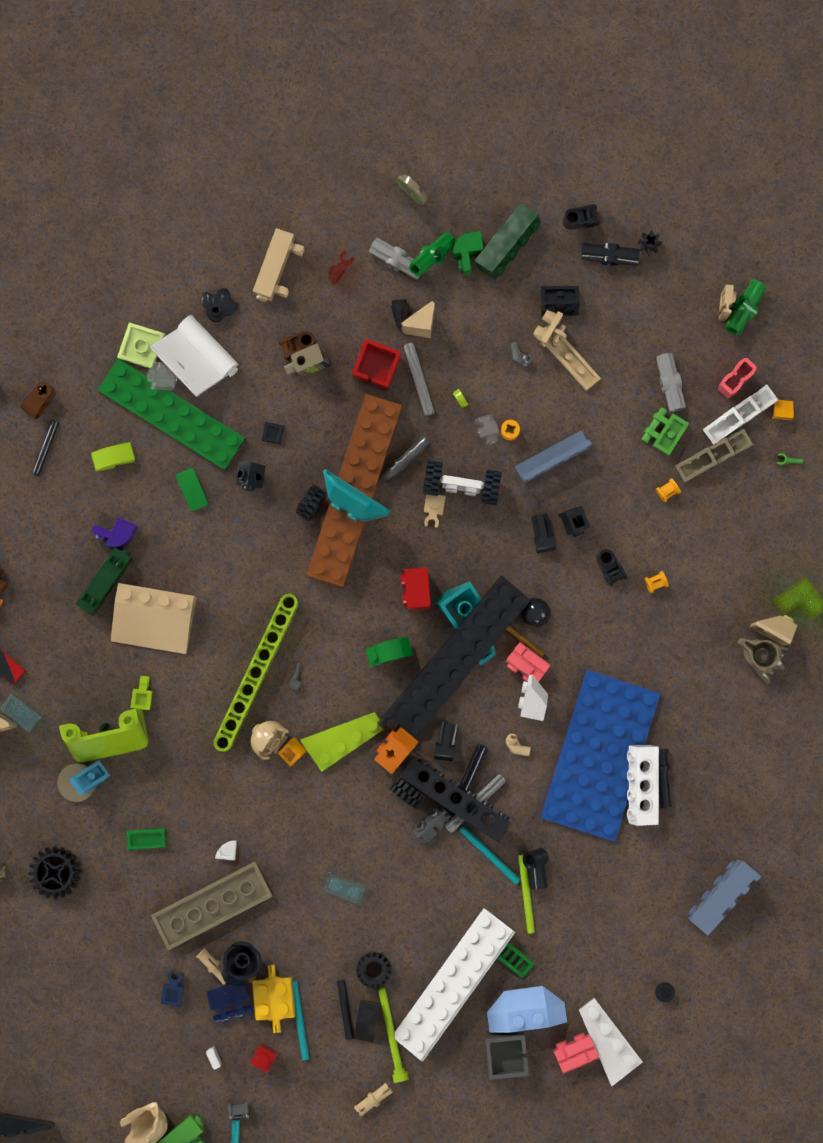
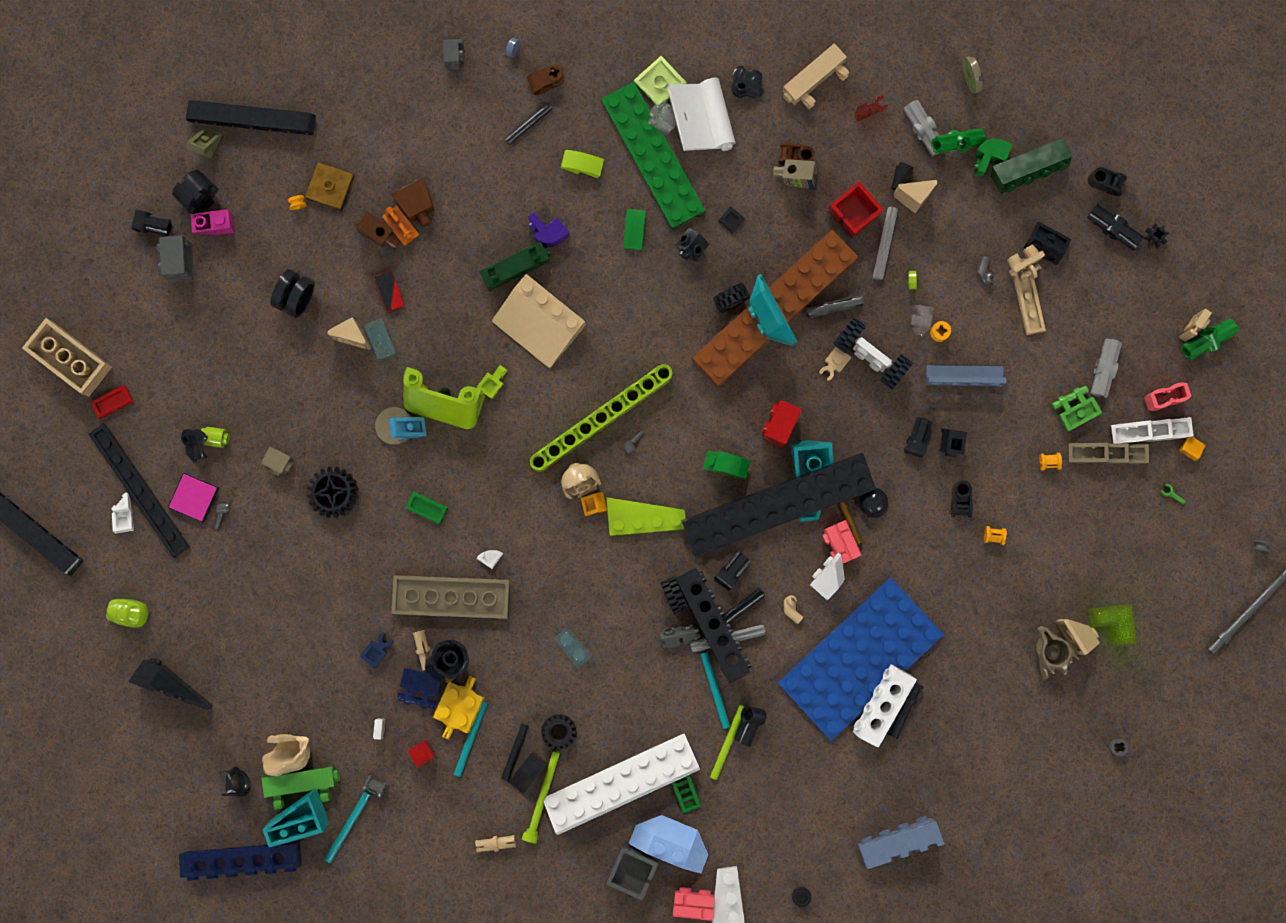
camera: 30 degrees right, 0 degrees up
orange brick [374,727,418,774] -> none

